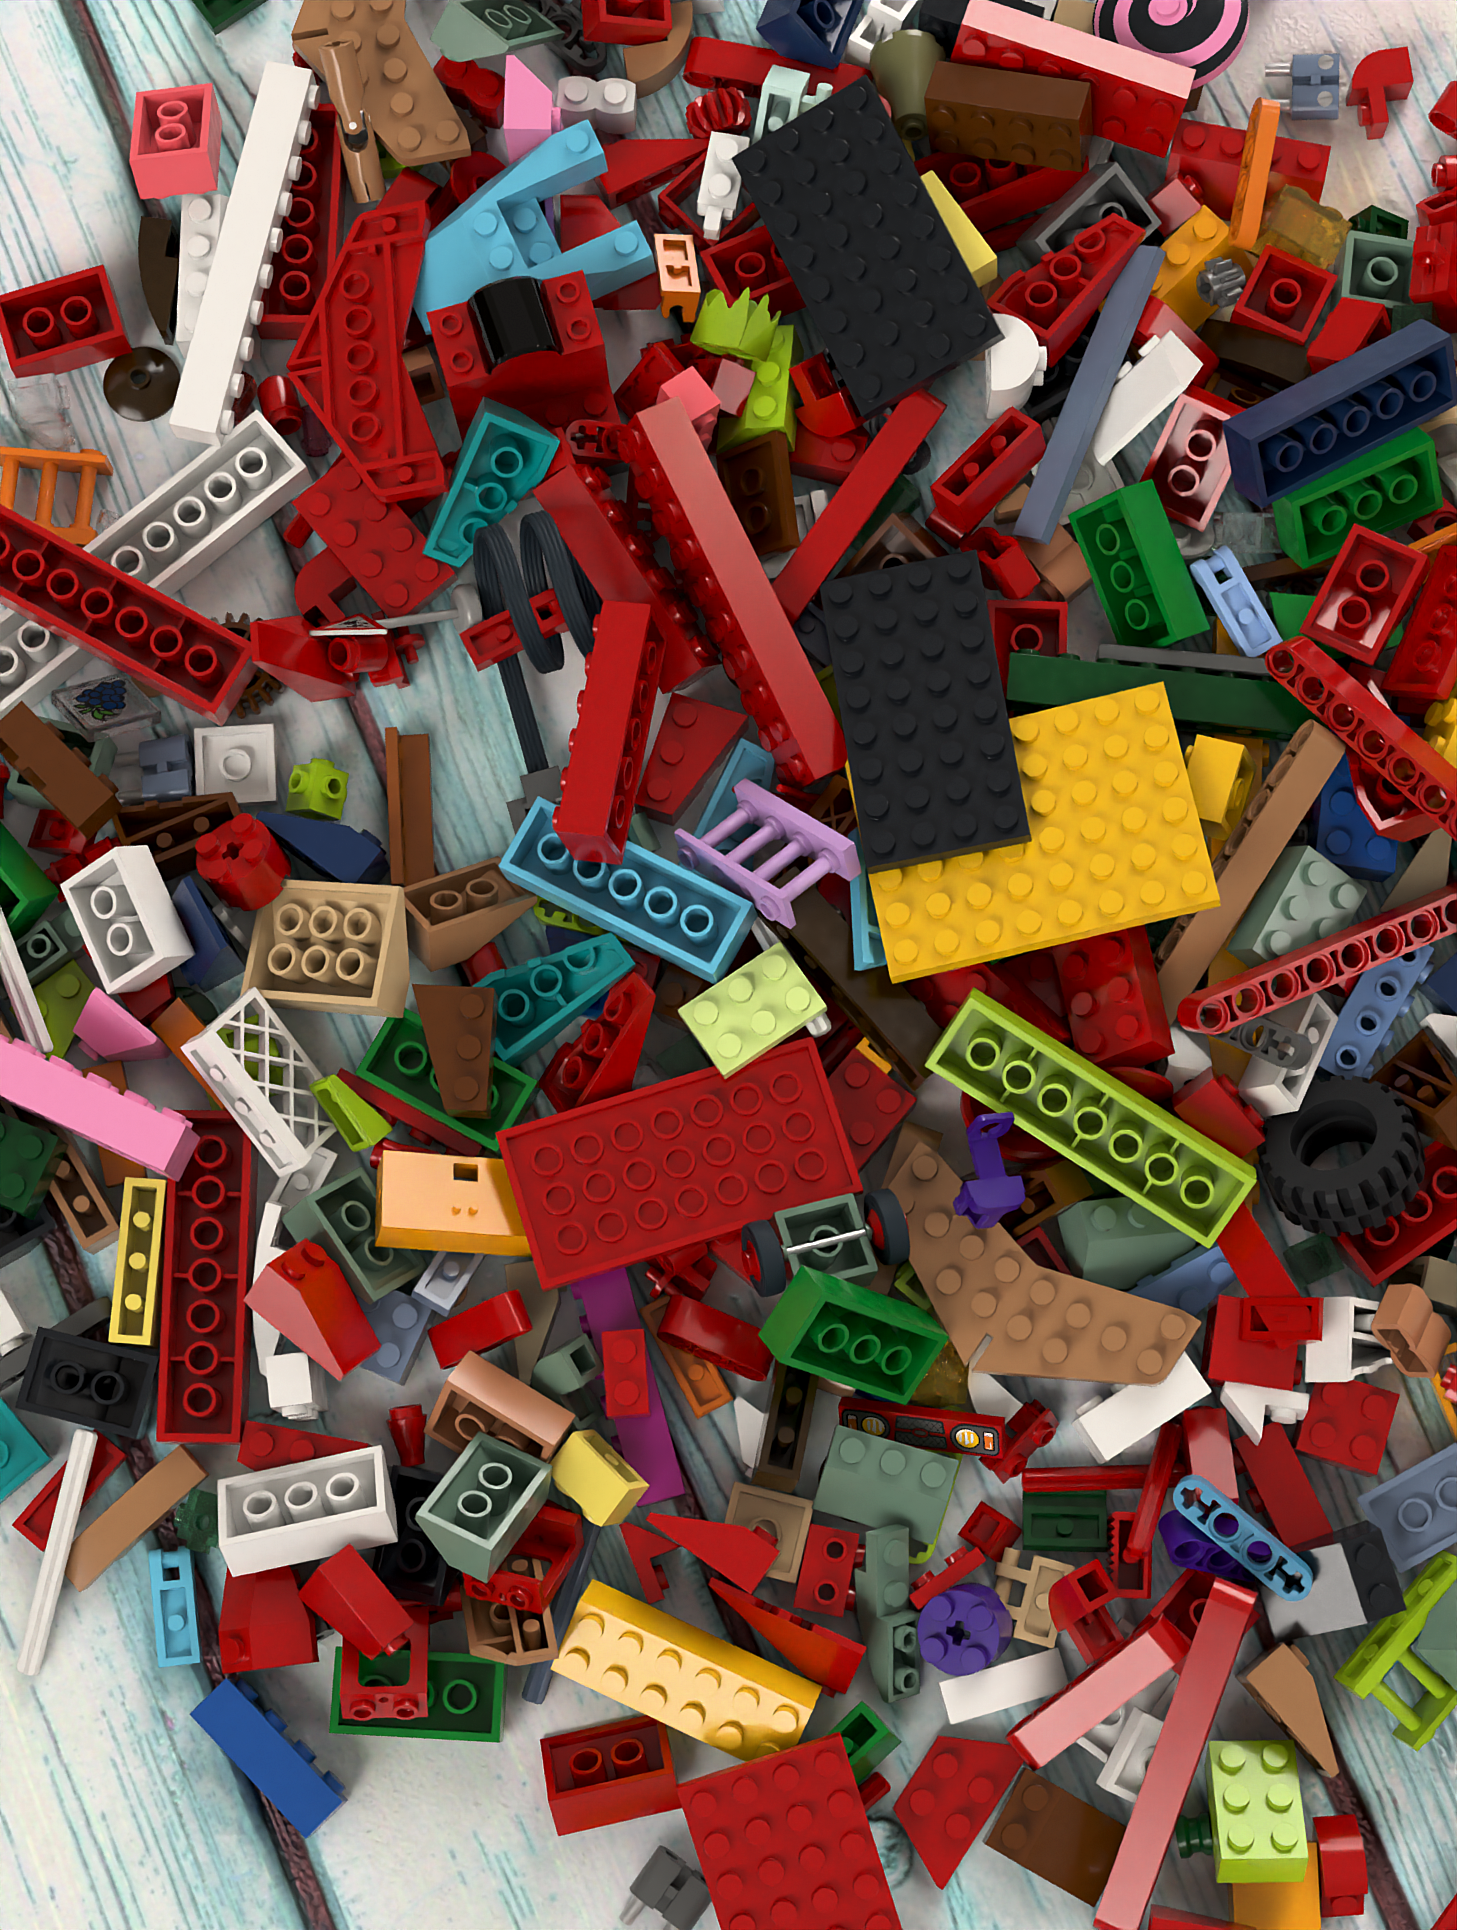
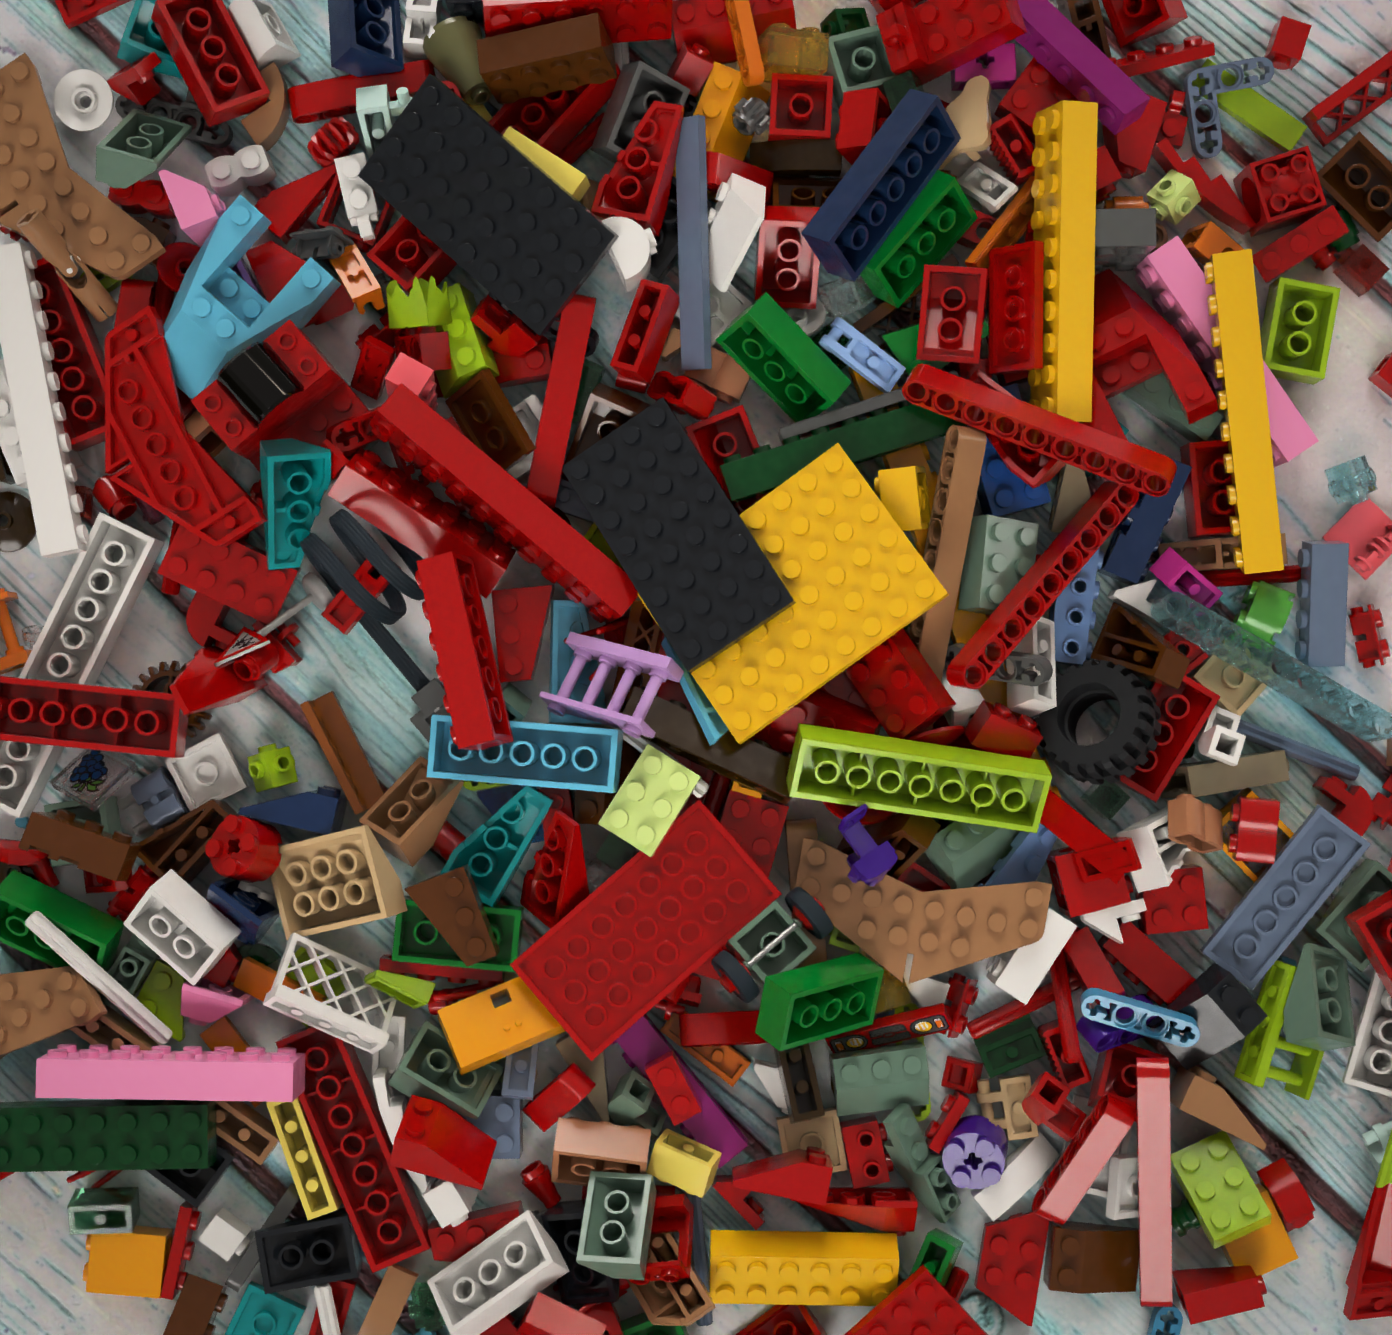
camera: 30 degrees left, 10 degrees up
none -> dark grey hinge [289,226,354,261]

